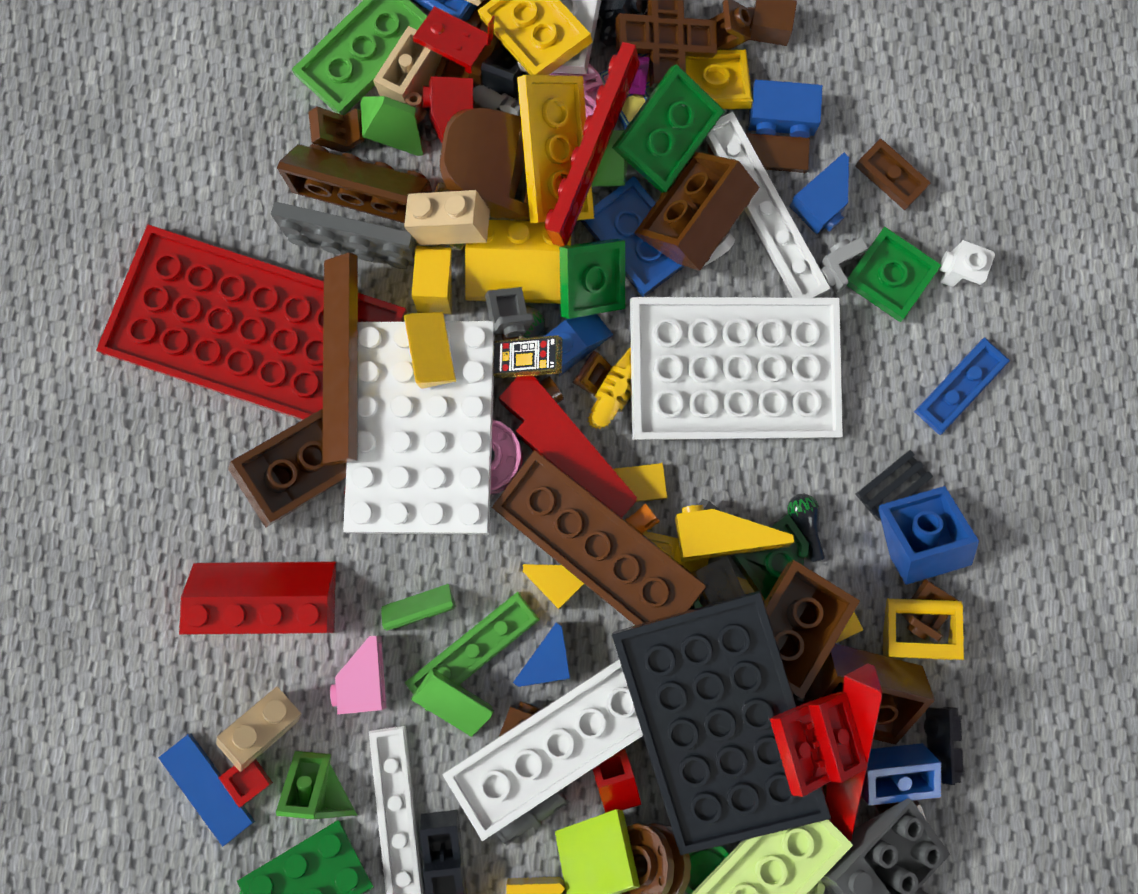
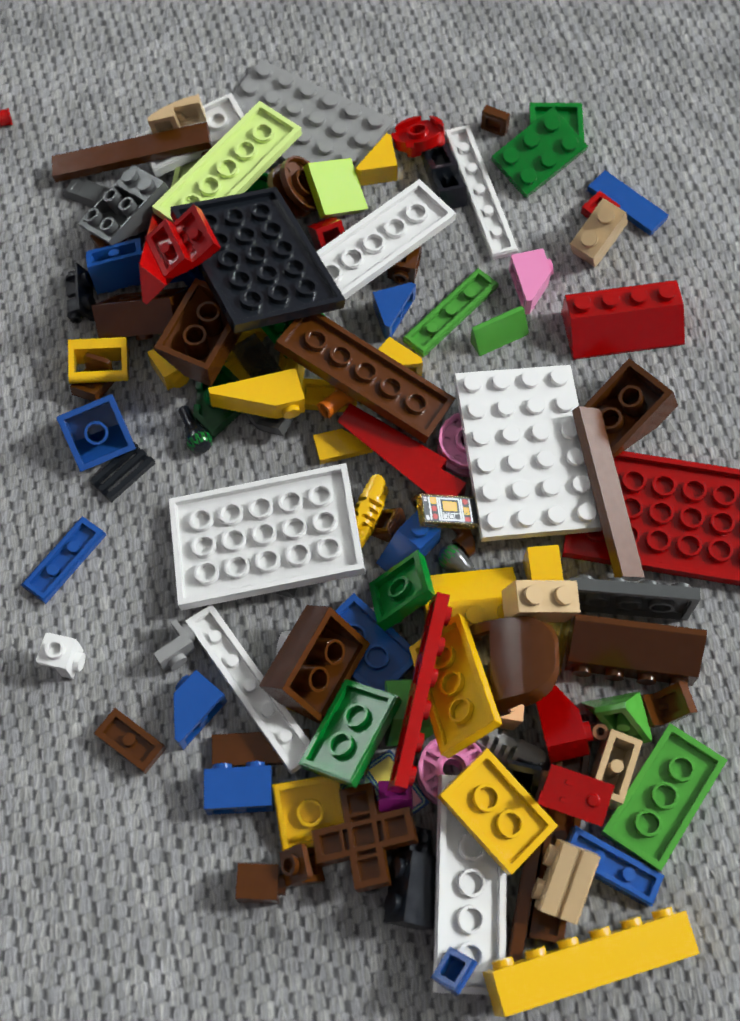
camera: 175 degrees right, 15 degrees down
bright green slope [276,751,357,819] -> none
yellow slope [404,312,456,389] -> none
bright green slope [411,668,494,737] -> none
dark grey bracket [485,287,534,338] -> none
green plate [846,226,941,322] -> none

